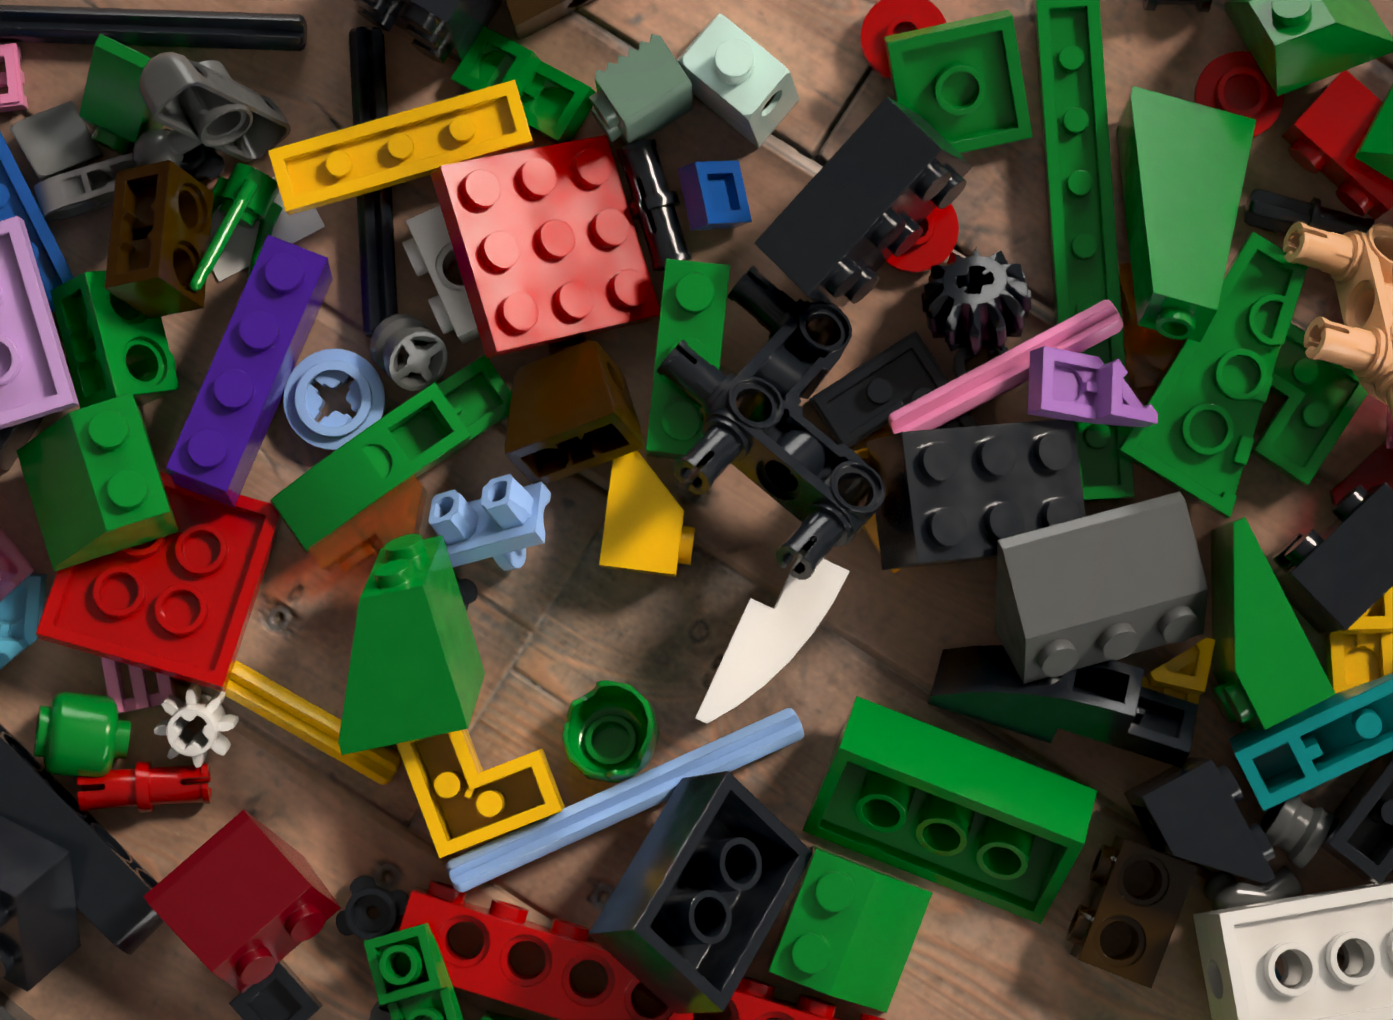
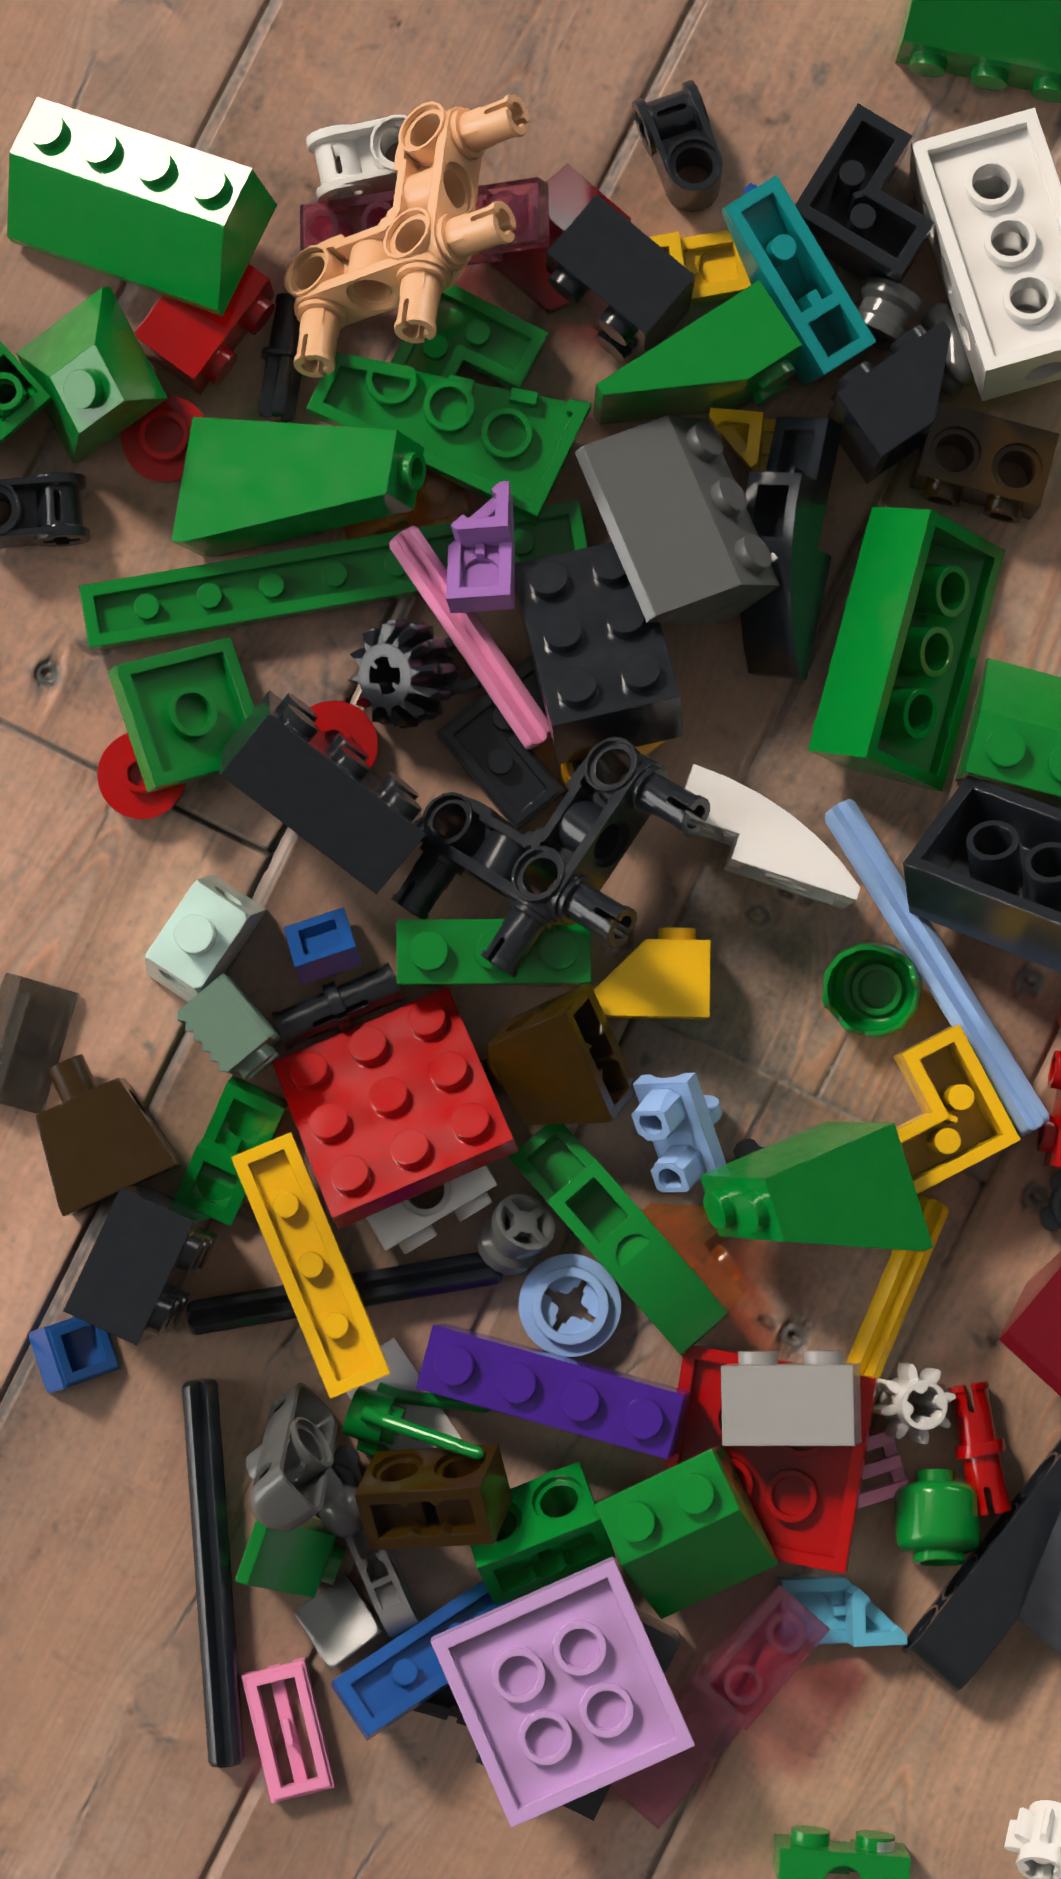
camera: 100 degrees left, 0 degrees up
none -> light grey brick [721,1350,862,1446]

